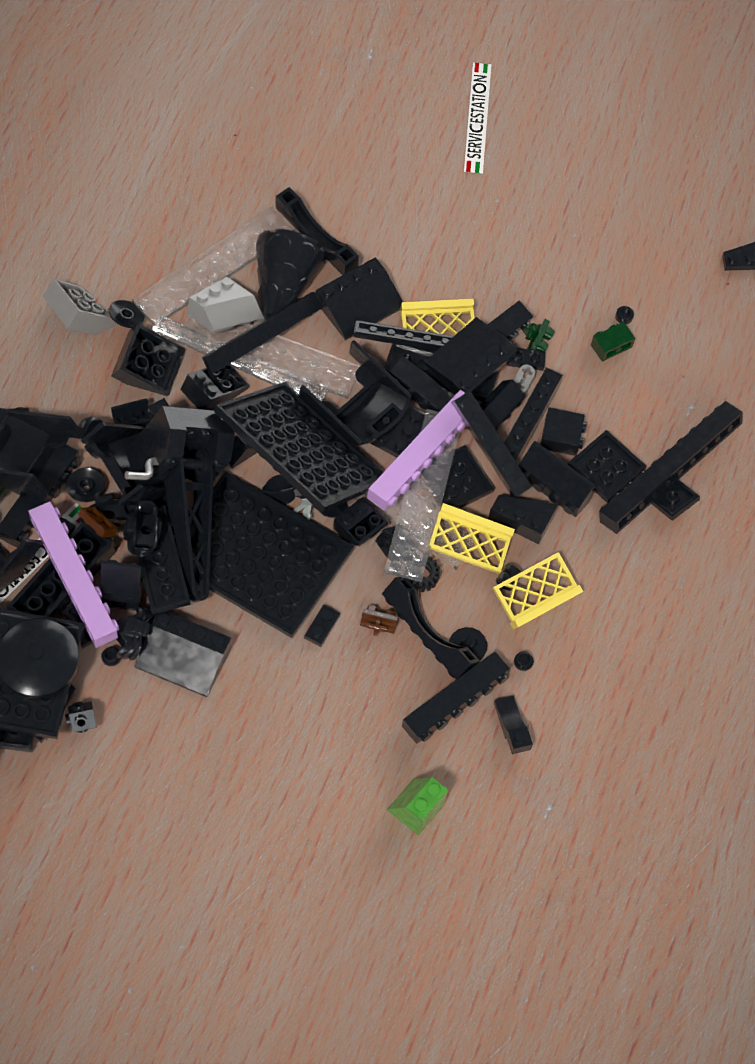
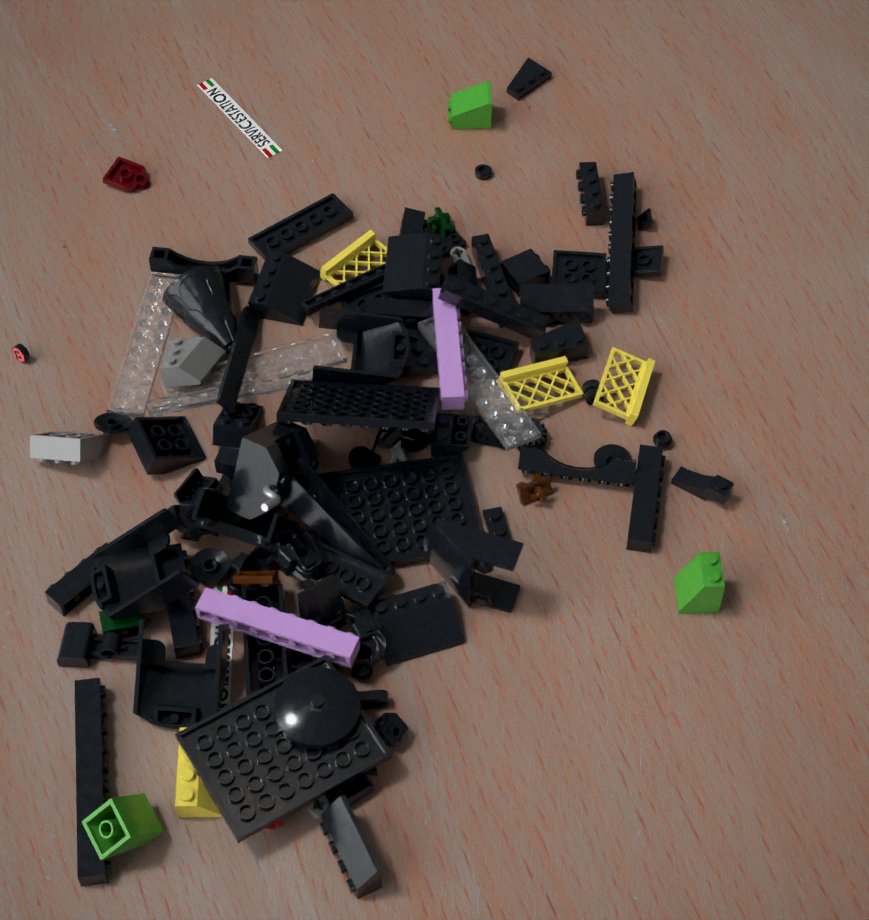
camera: 35 degrees left, 10 degrees down
dark green brick [591,322,635,362] -> none
none -> black tile [12,344,30,362]
none -> dark red plate [103,156,150,193]
none -> black plate [248,193,353,260]
none -> black beam [358,690,389,710]
none -> black windscreen [423,518,523,613]
none -> bright green slope [447,81,492,129]
none -> black brick [576,162,604,226]
none -> black slope [637,208,653,231]

